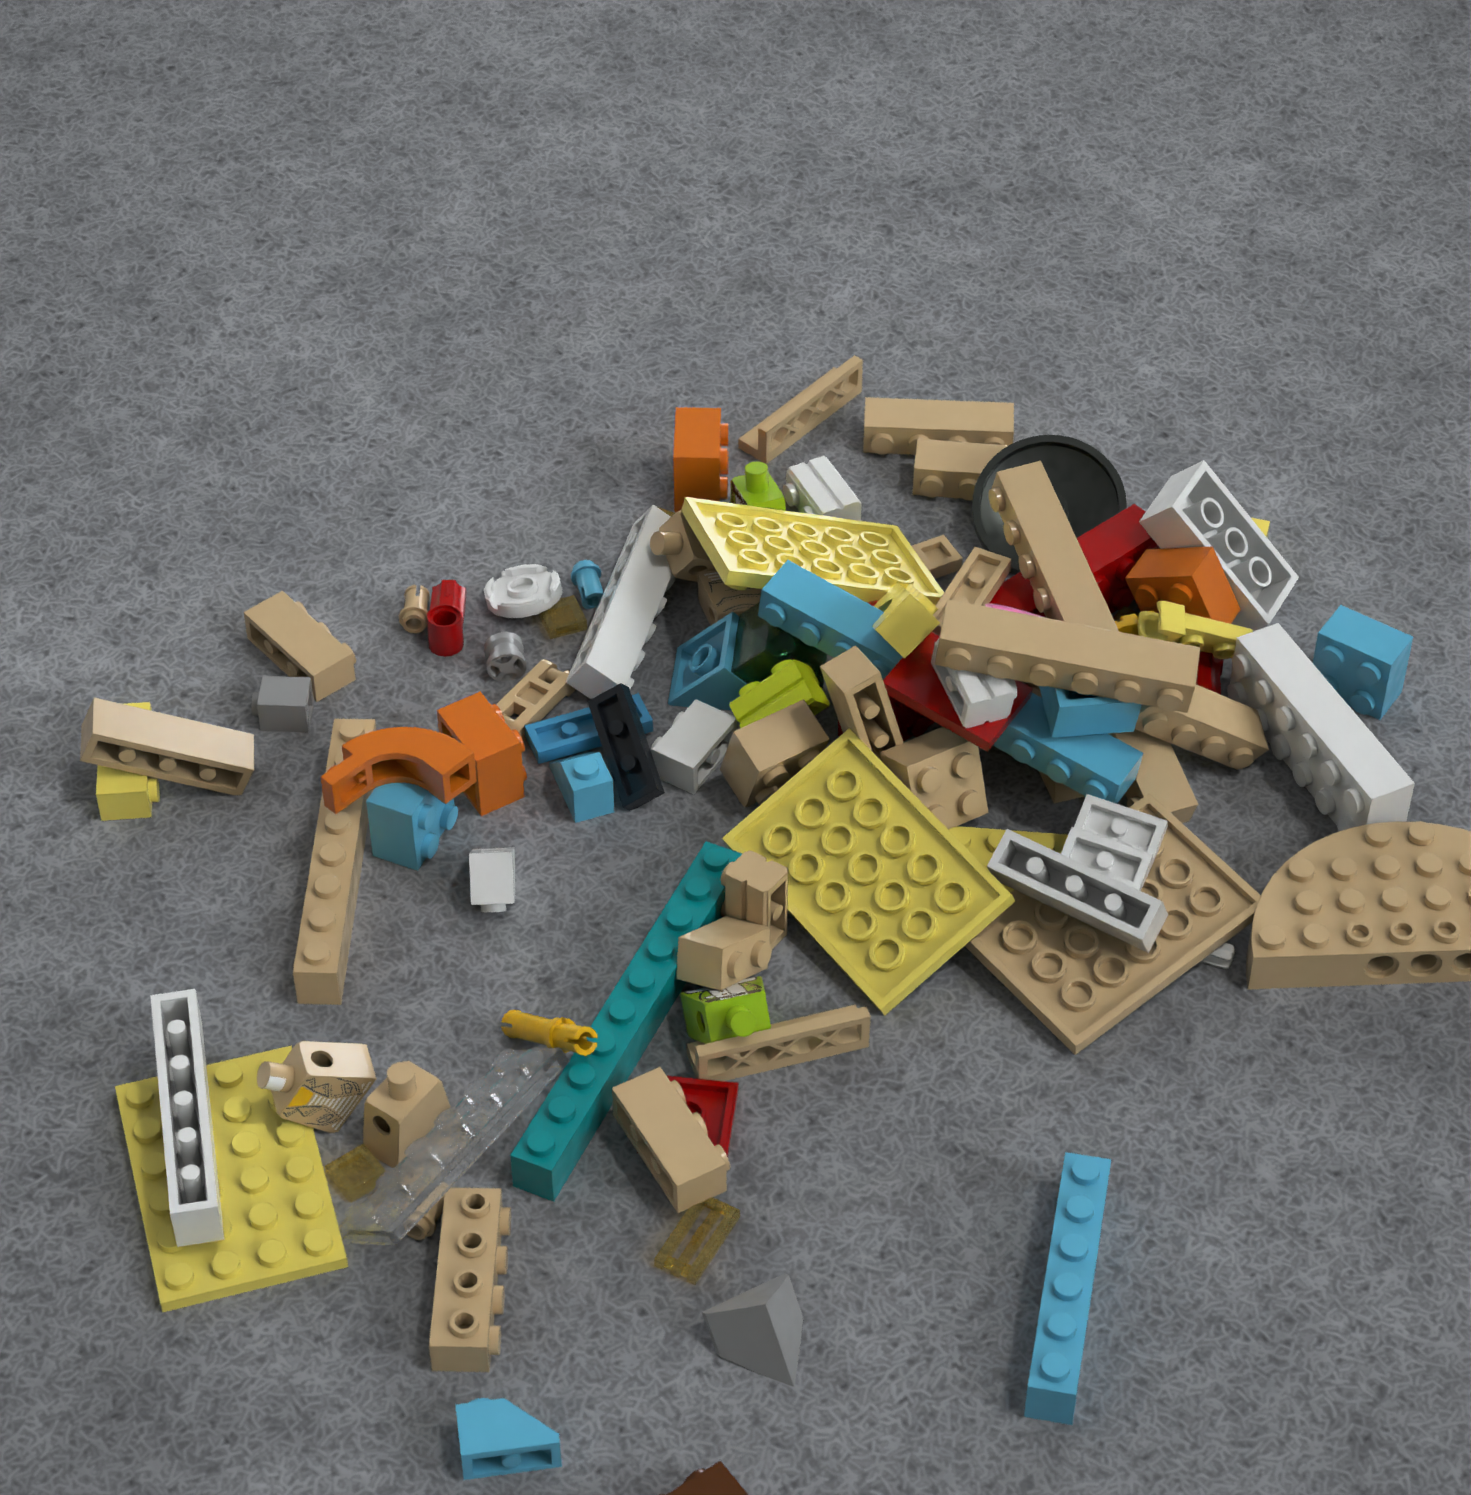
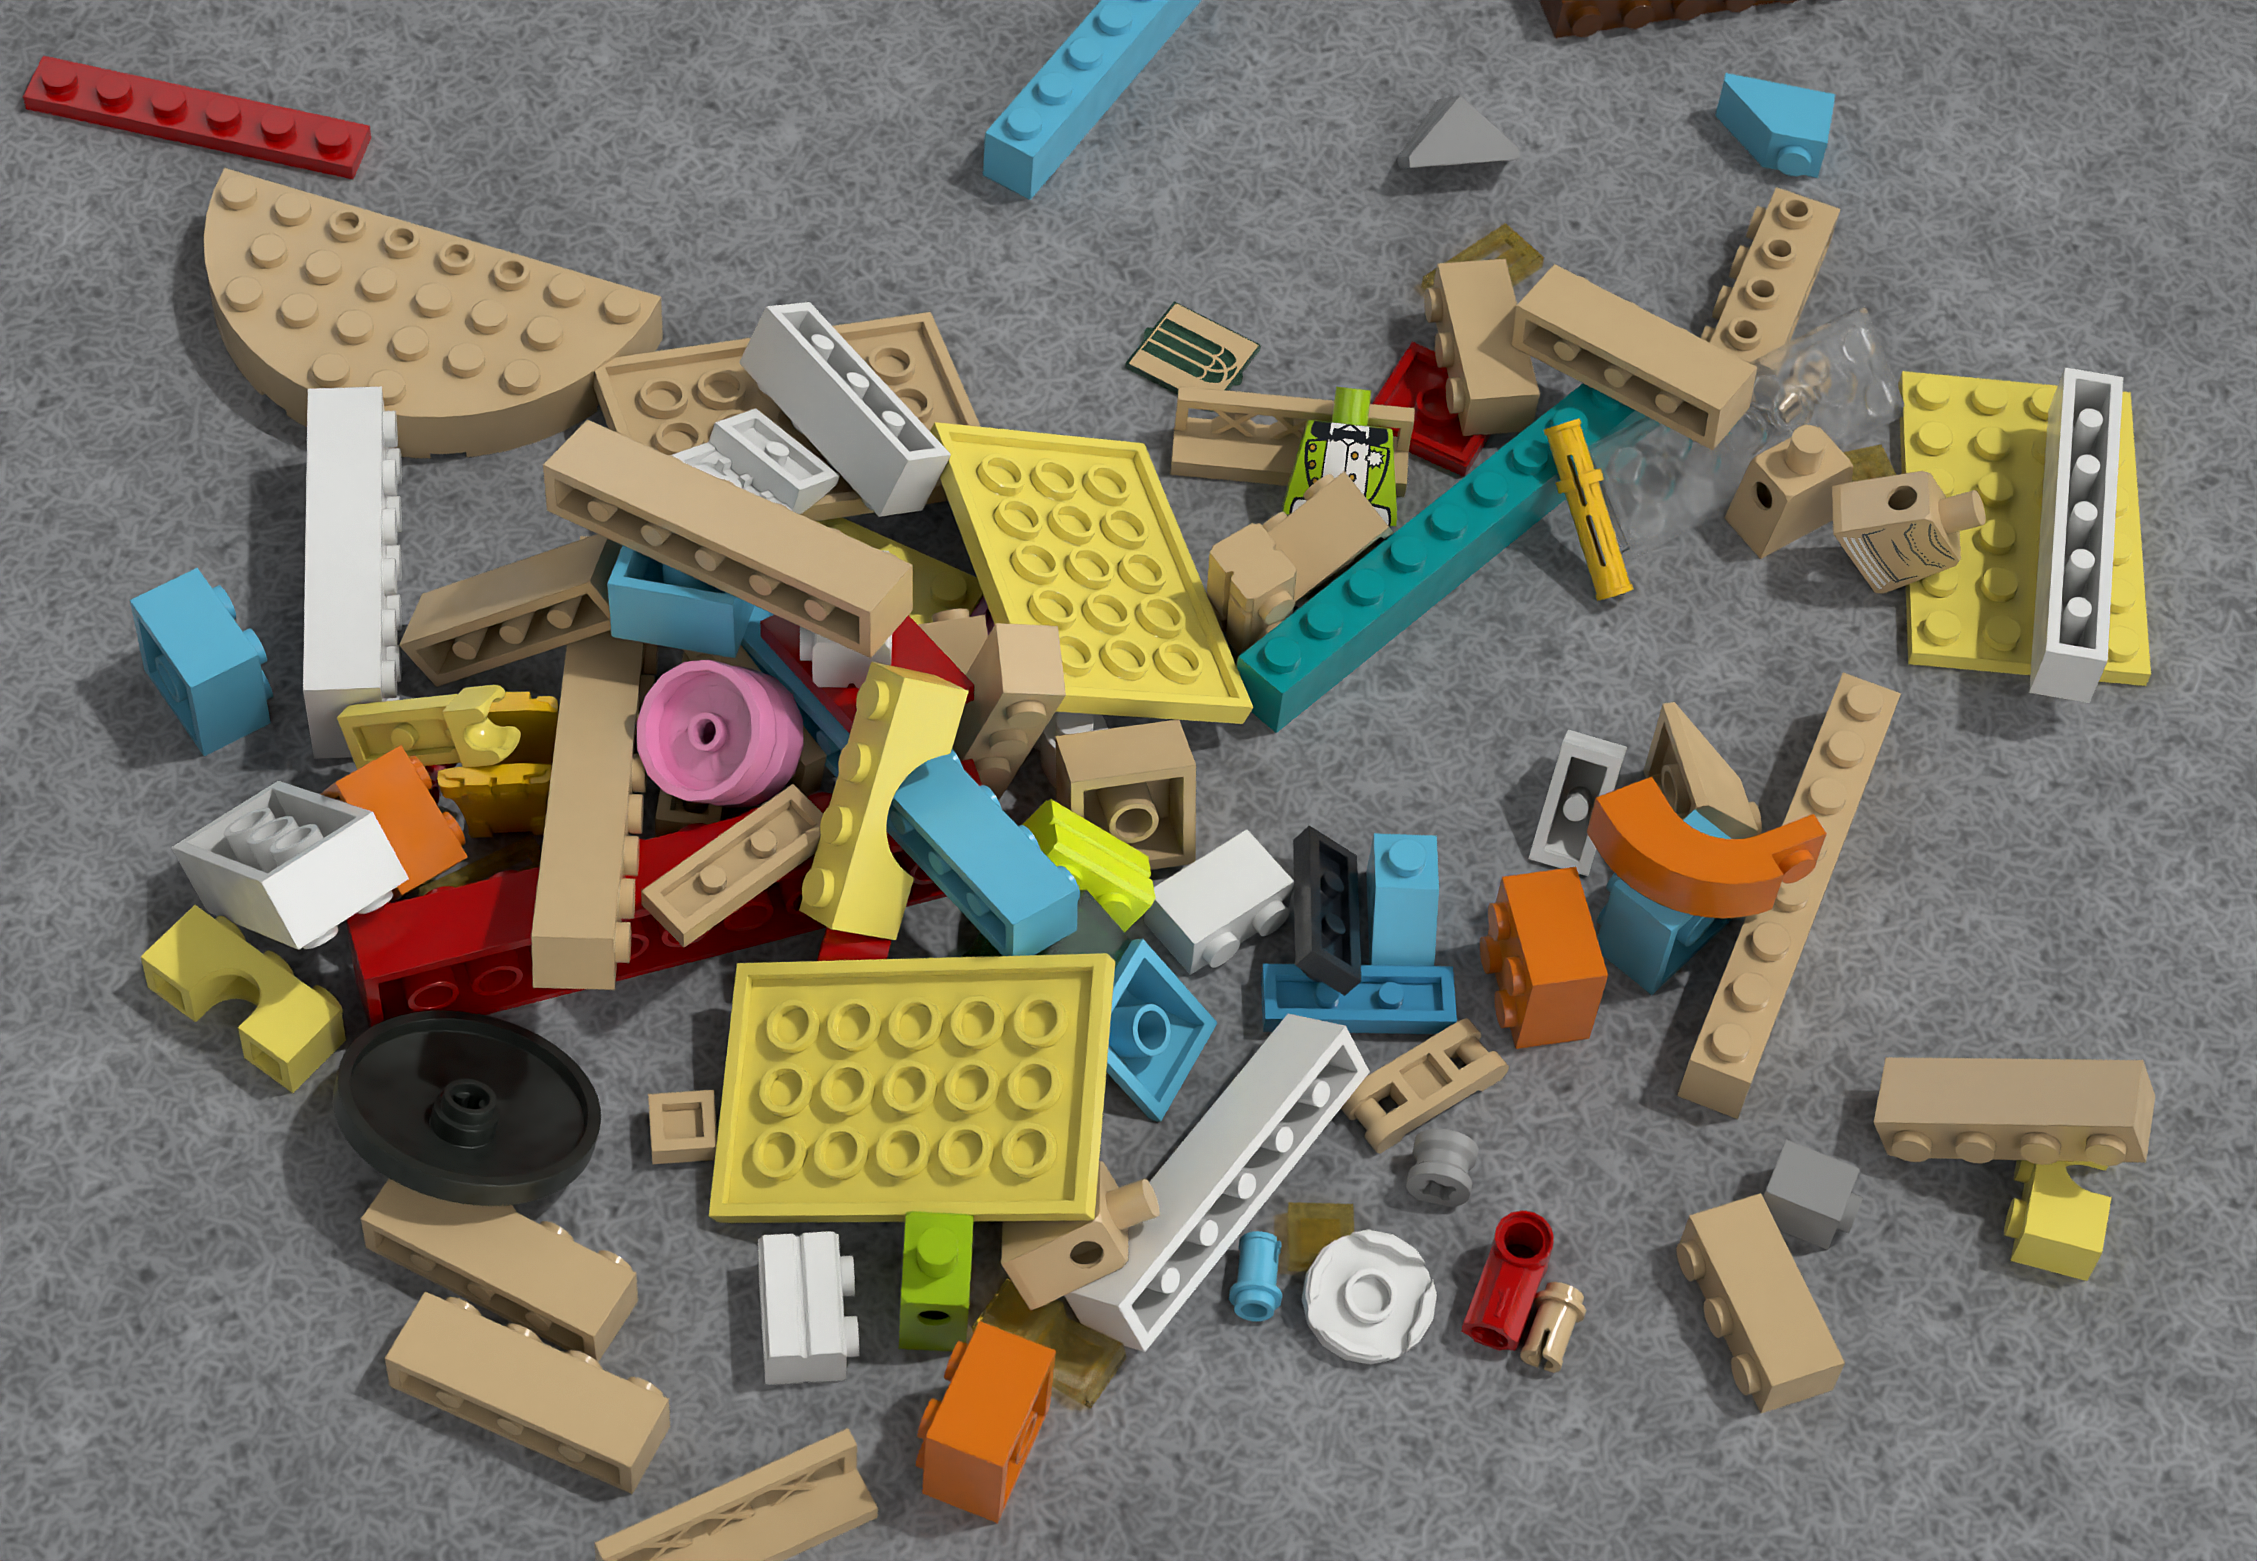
camera: 165 degrees left, 10 degrees up
none -> piece [1125,301,1261,412]
none -> tan brick [1511,264,1757,450]
none -> tan slope [1644,702,1762,839]

